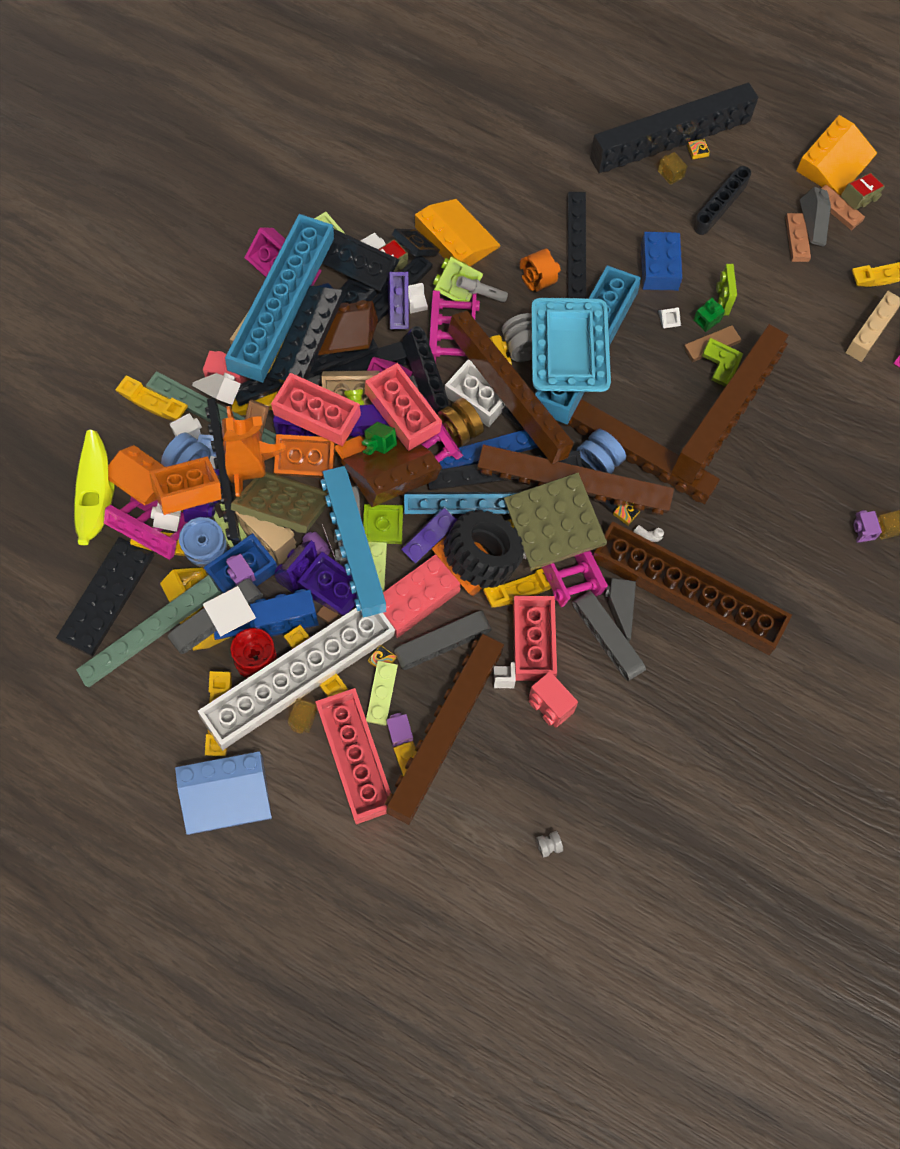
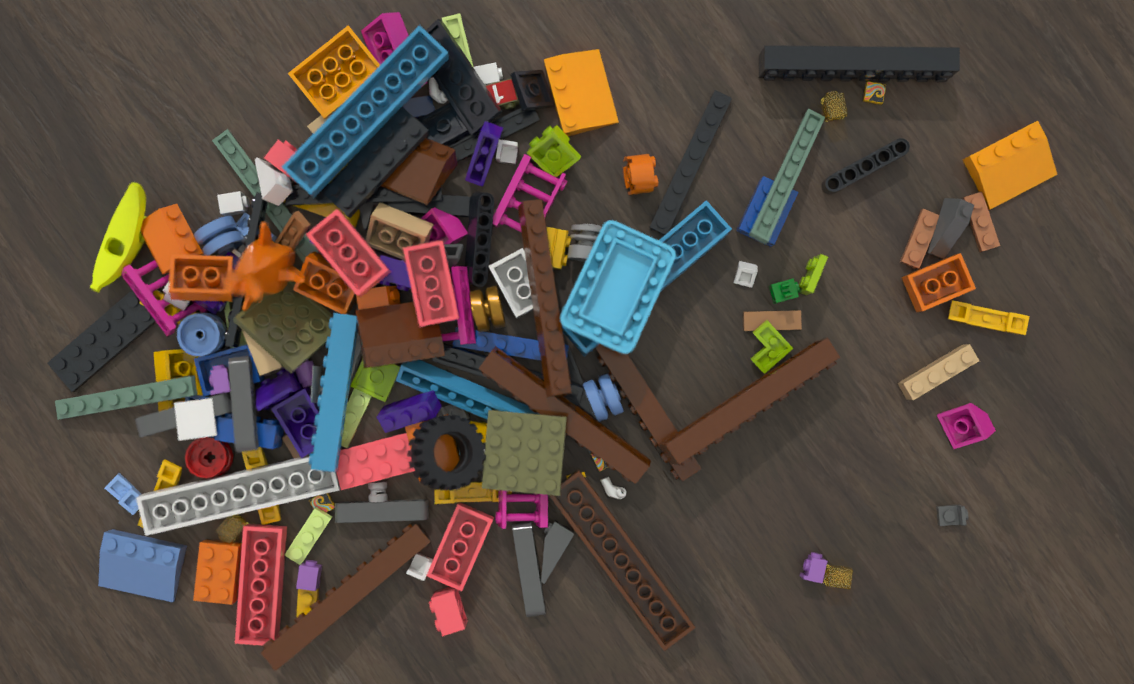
camera: 20 degrees right, 20 degrees up
yellow slope [115,376,188,421] -> none
lime wheel [344,389,364,405] -> none
green brick [362,422,397,455] -> none
light grey pin [456,276,508,302] -> none
brick [841,173,885,210] -> none
none -> light blue slope [104,473,141,515]
none -> orange brick [193,539,242,605]
none -> dark grey beam [228,356,258,453]
none -> light orange slope [288,25,380,119]
none -> light grey wheel [368,481,388,502]
none -> white arm [429,77,448,104]
none -> sand green plate [749,108,825,244]
none -> orange brick [901,253,976,312]

